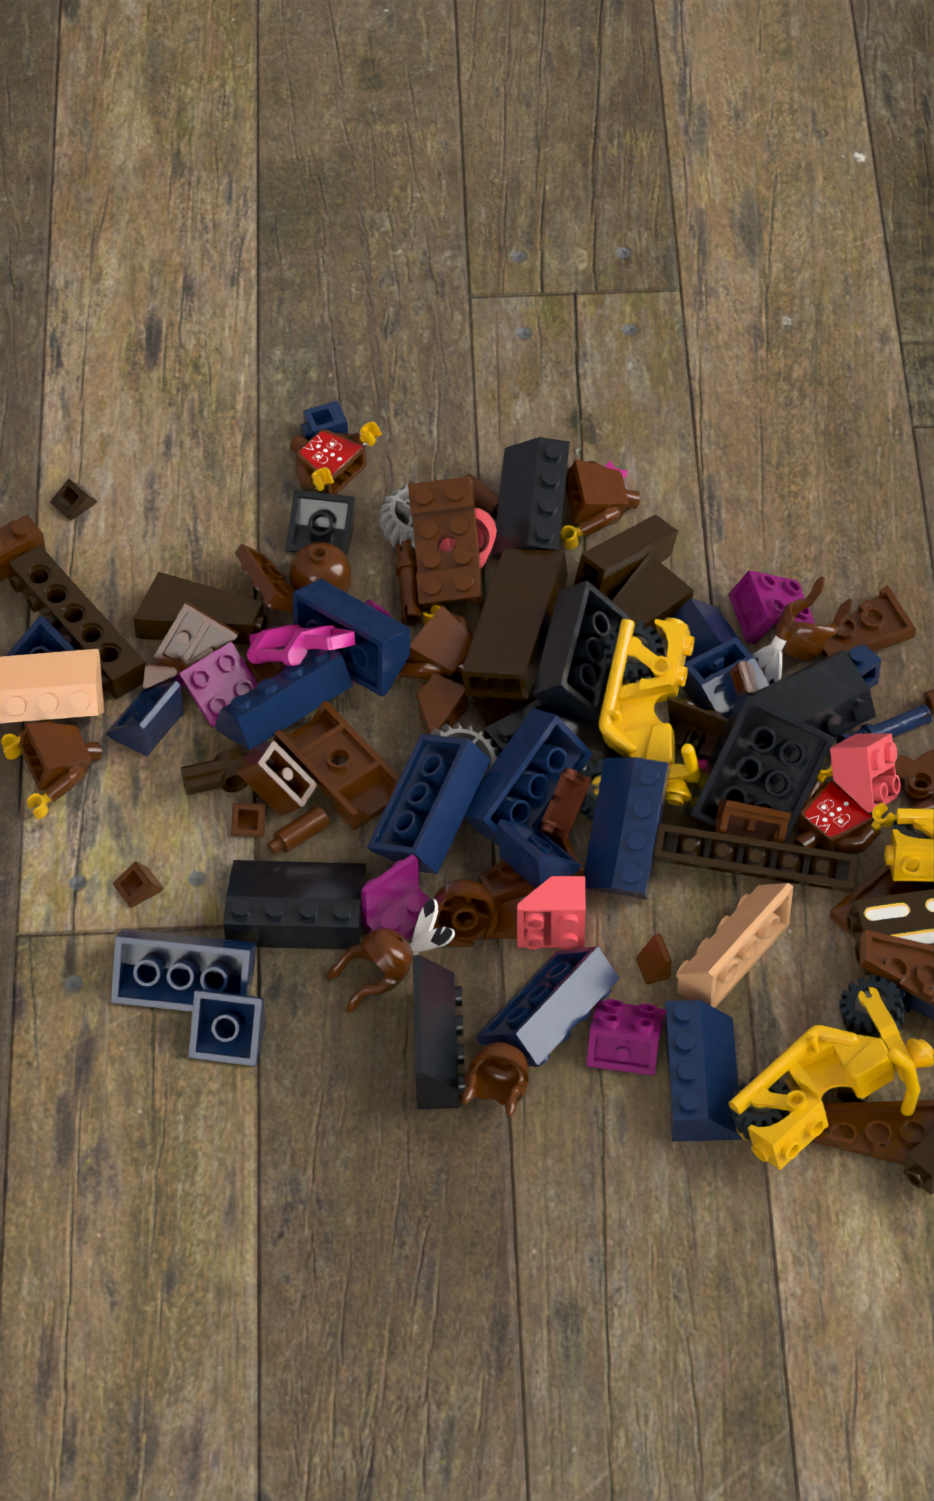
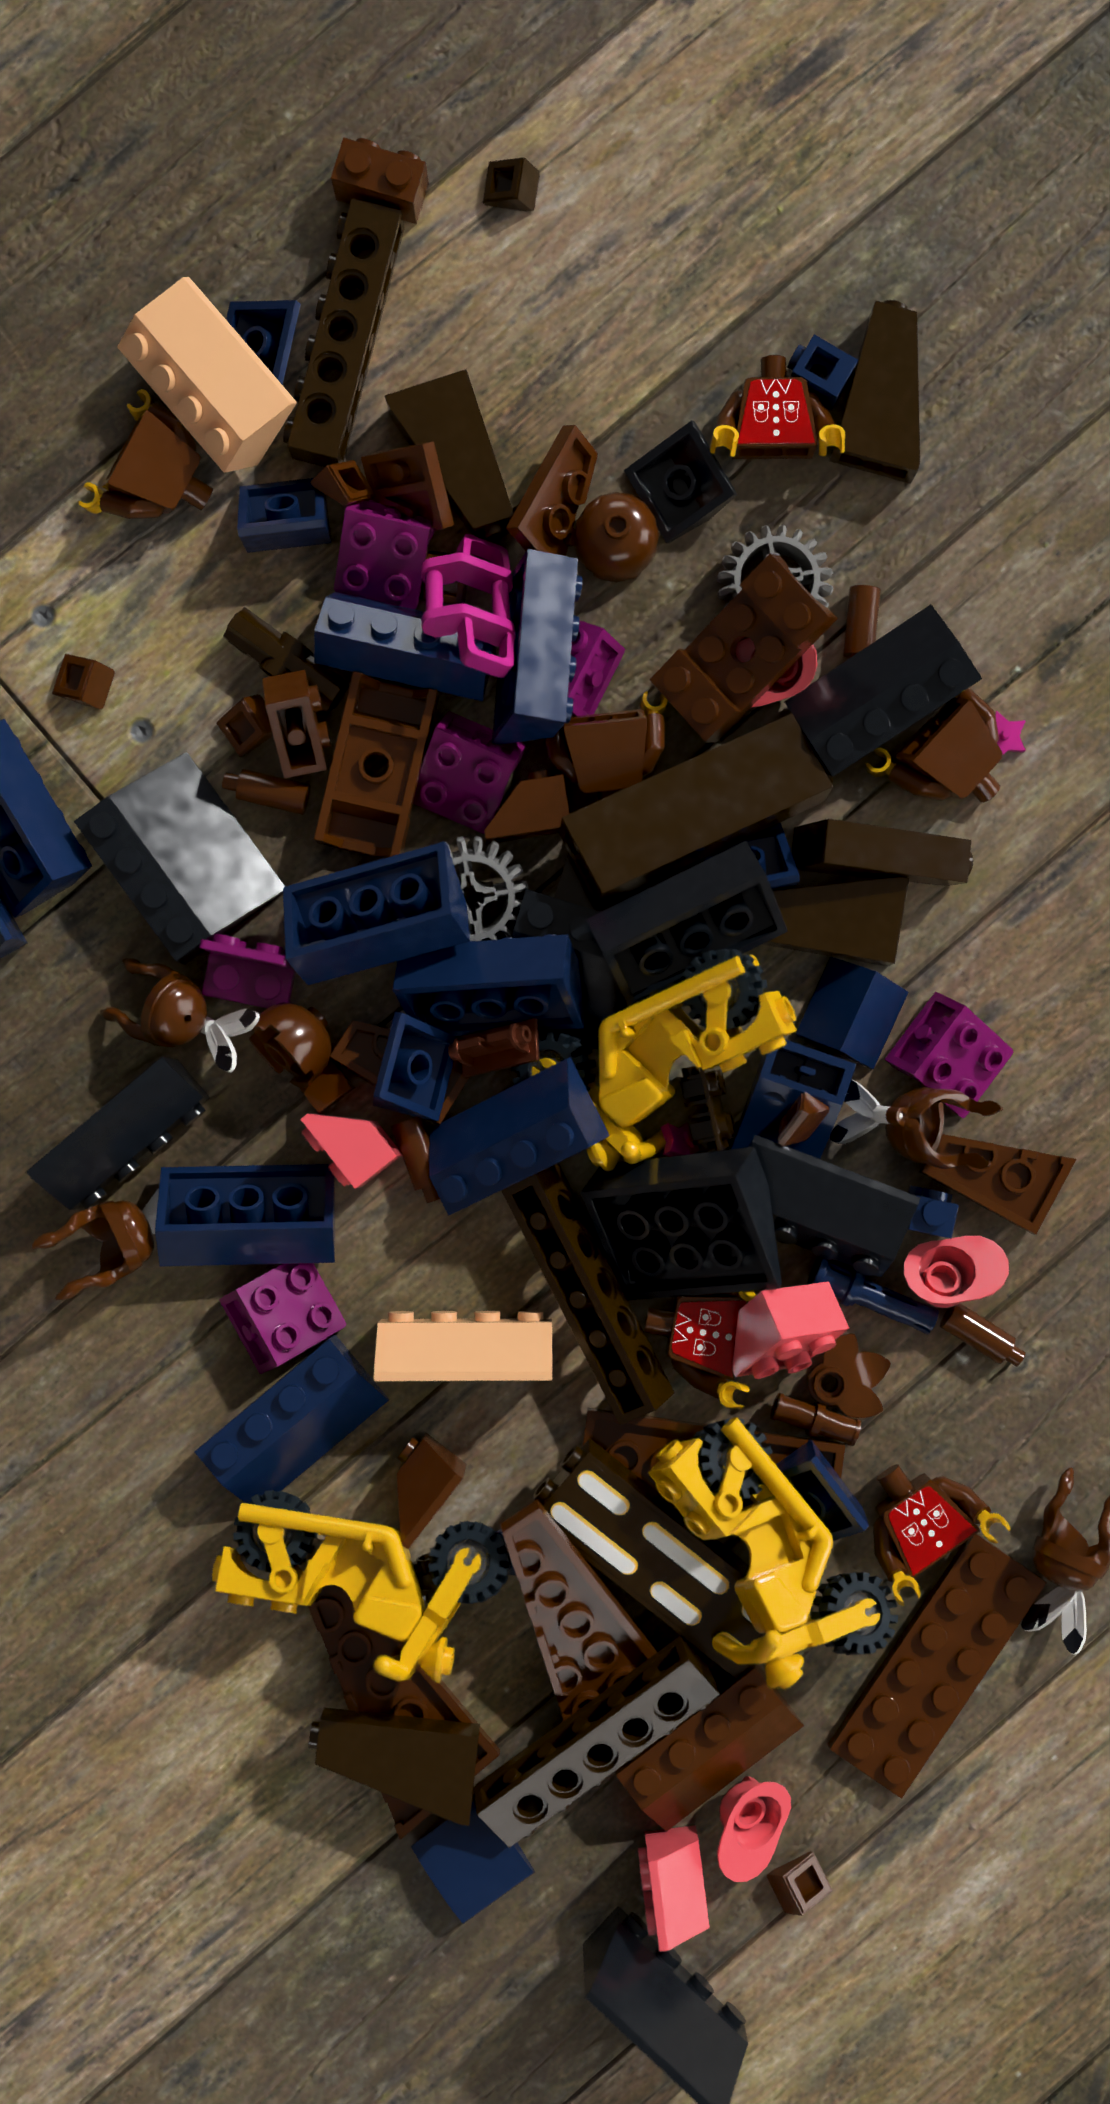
camera: 50 degrees right, 35 degrees up
reddish brown pin [395,539,422,626] -> none
reddish brown slope [636,933,672,984] -> none
reddish brown hinge [713,798,791,843] -> none
none -> reddish brown cylinder [391,1117,440,1203]
none -> reddish brown slope [397,1433,467,1549]
none -> magenta bracket [413,711,527,834]
none -> dark brown slope [829,300,920,484]
none -> coral piece [904,1236,1009,1308]

